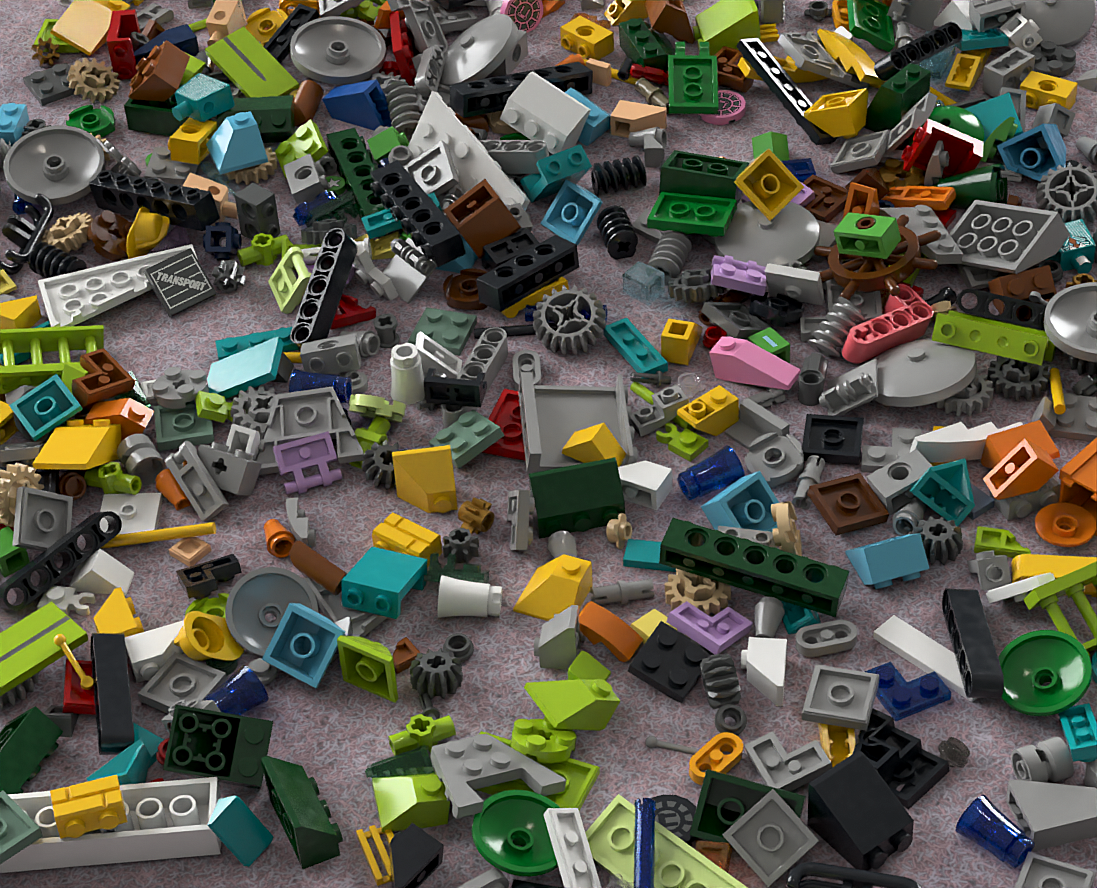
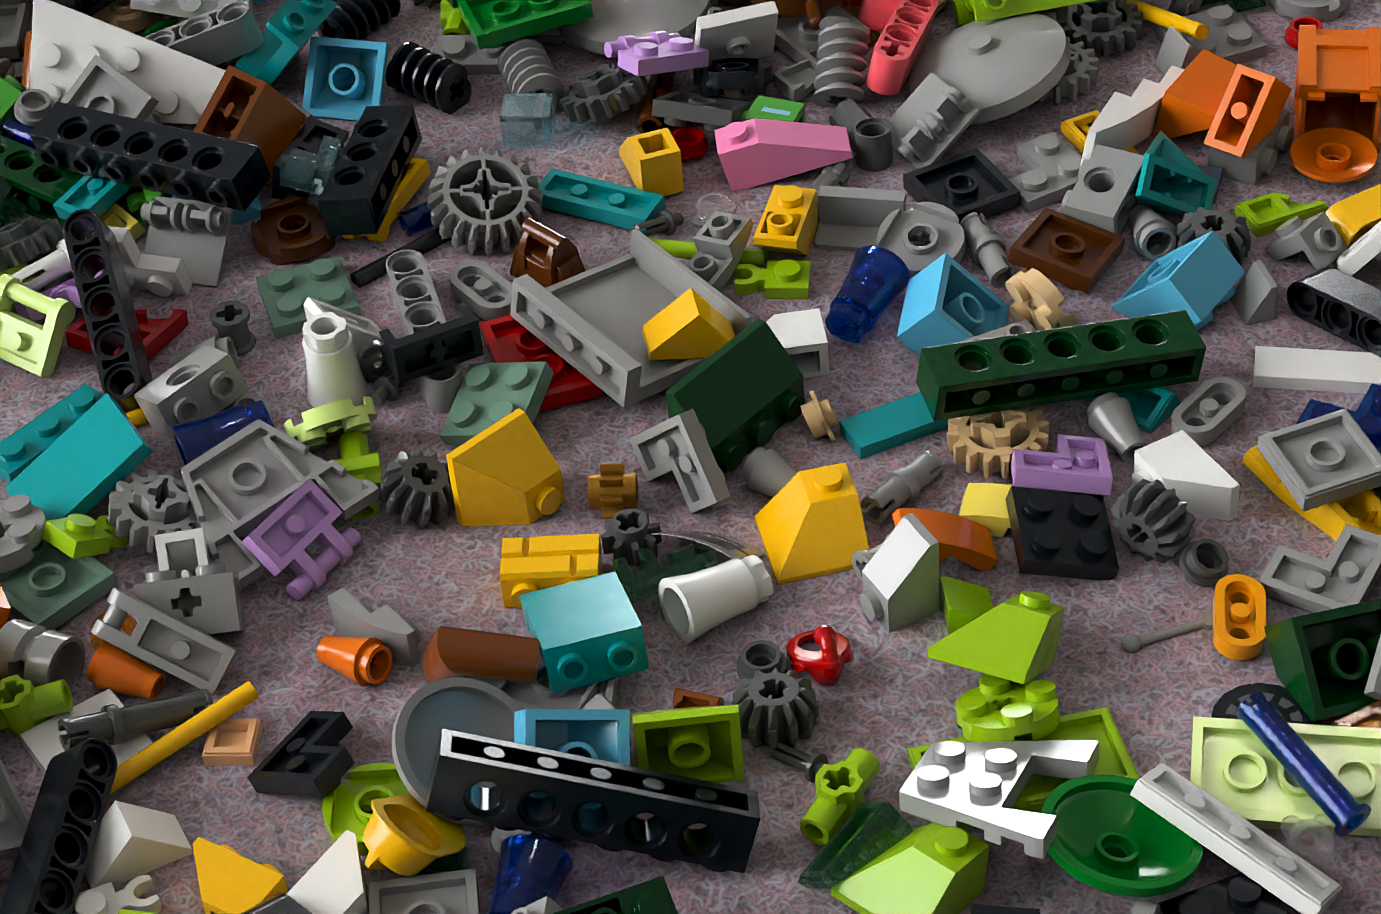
camera: 35 degrees left, 0 degrees up
none -> dark grey pin [58,688,213,750]
none -> clear light blue panel [280,135,341,195]
none -> black brick [426,728,761,873]
none -> reddish brown piece [510,218,586,288]
none -> sticker [651,531,766,559]
none -> red piece [786,625,854,686]
none -> light grey slope [1230,260,1279,325]

